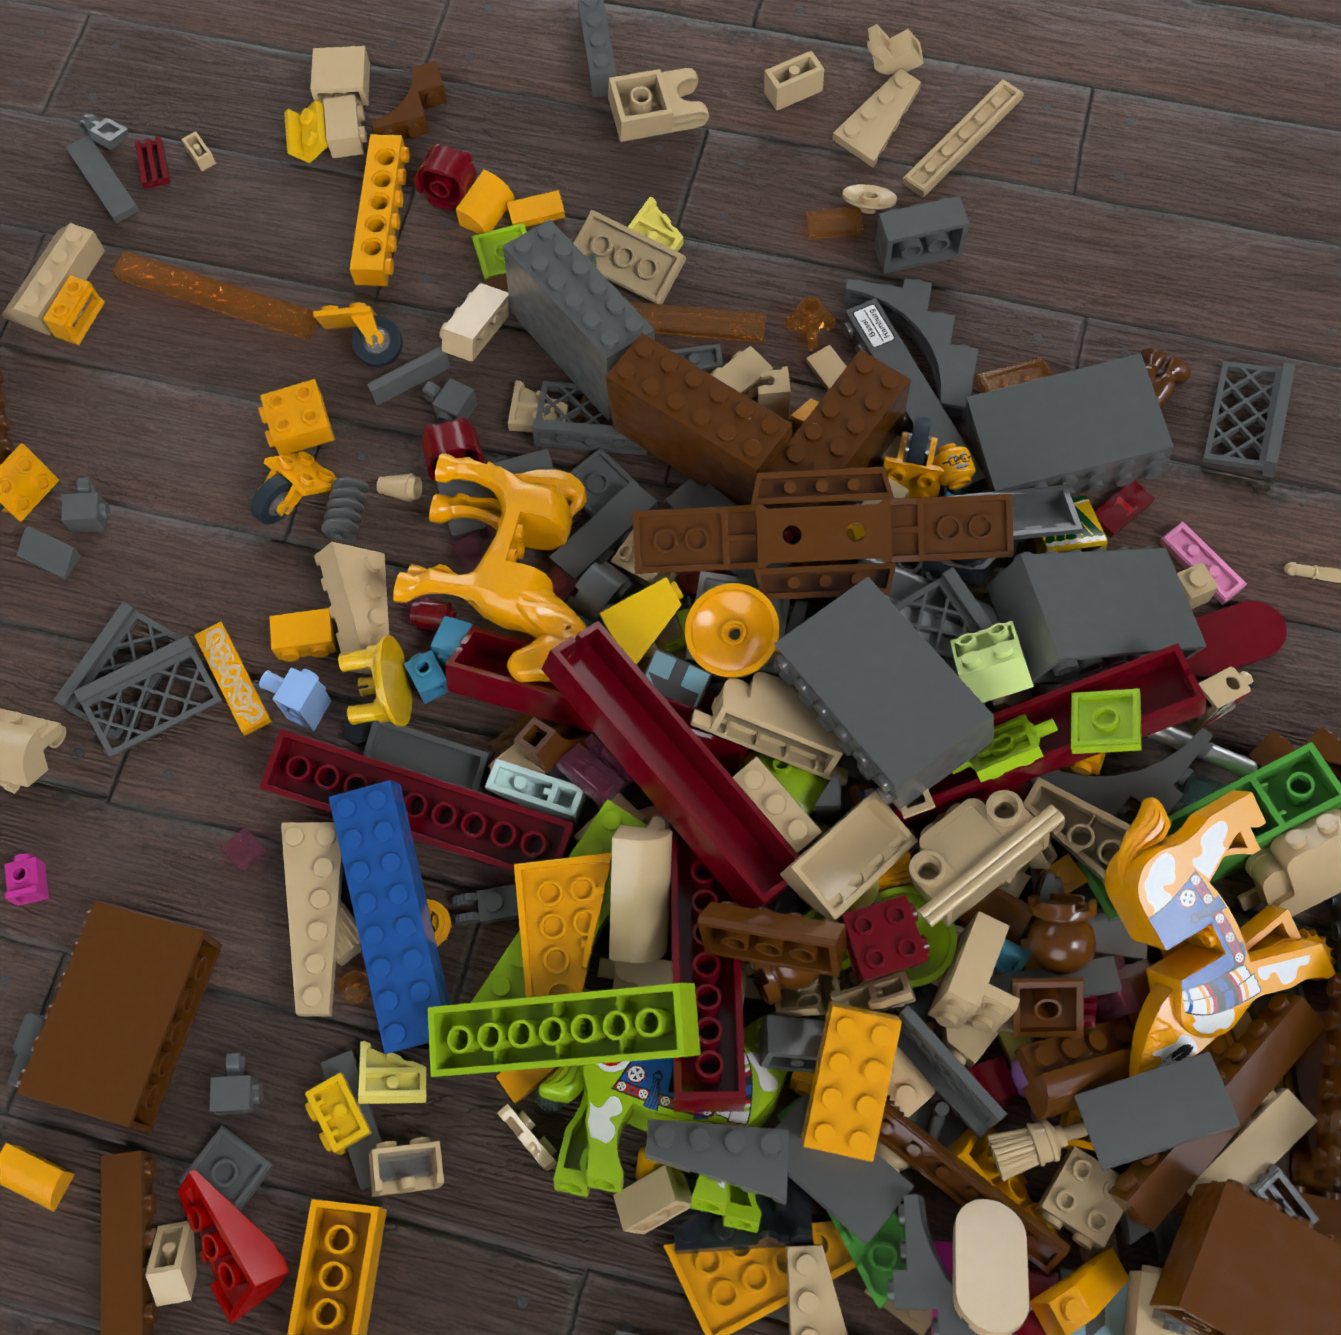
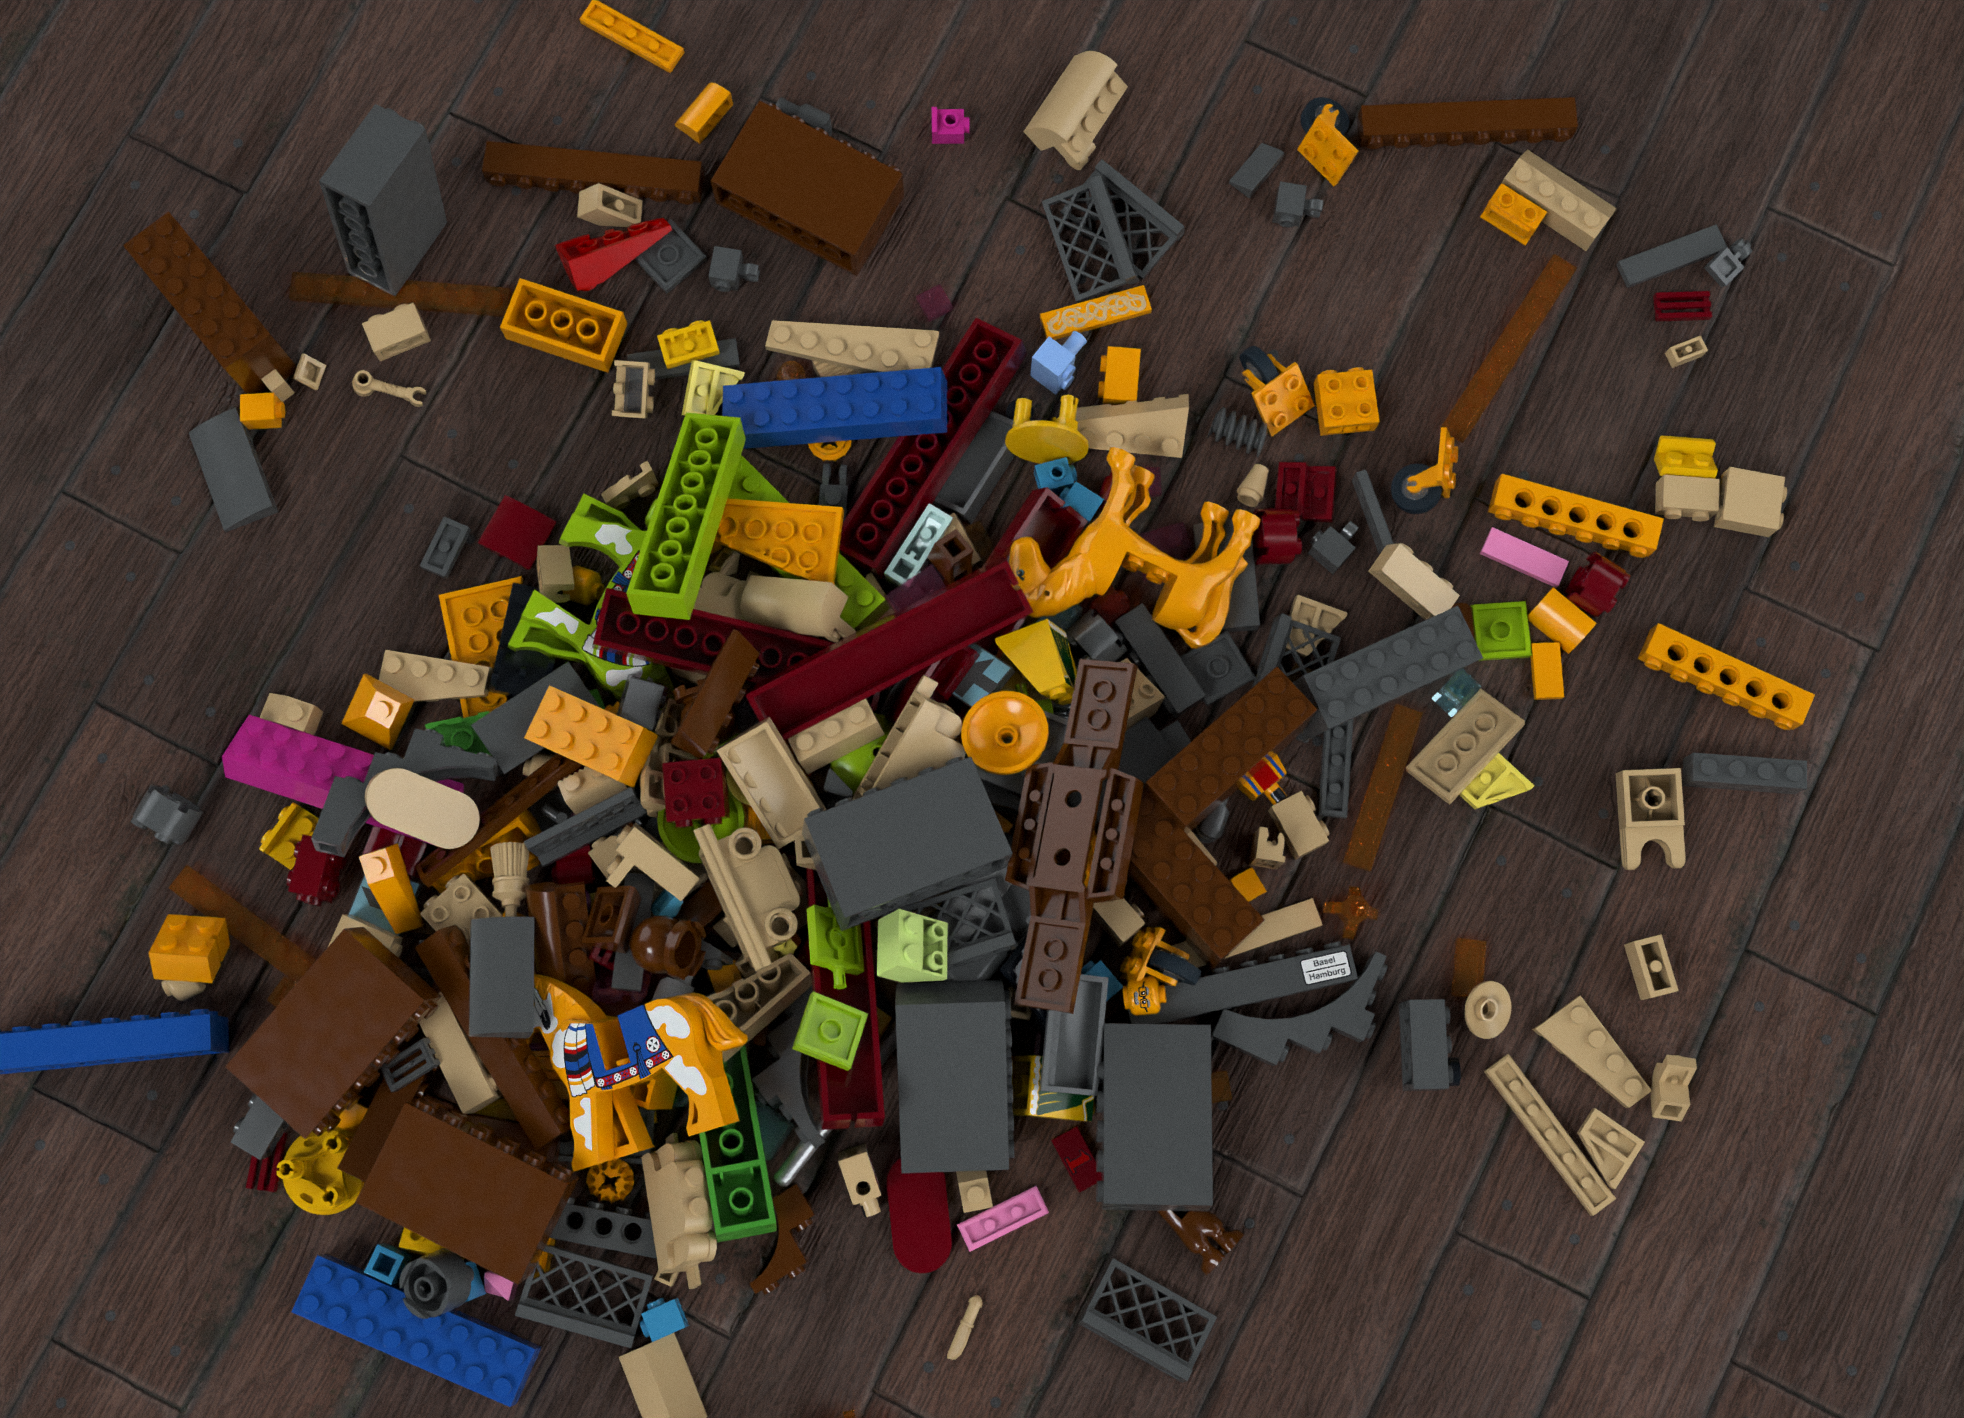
camera: 95 degrees right, 10 degrees up
reddish brown arch [371,61,447,140] -> none
dark grey wing [645,1119,789,1205] -> none
clear orange tile [973,357,1055,393] -> none
none -> dark red slope [477,495,556,570]
none -> dark red slope [1275,462,1337,523]
none -> bright pink tile [1480,527,1569,588]
none -> tan wing [1577,1108,1645,1189]
none -> light orange brick [1638,623,1815,730]

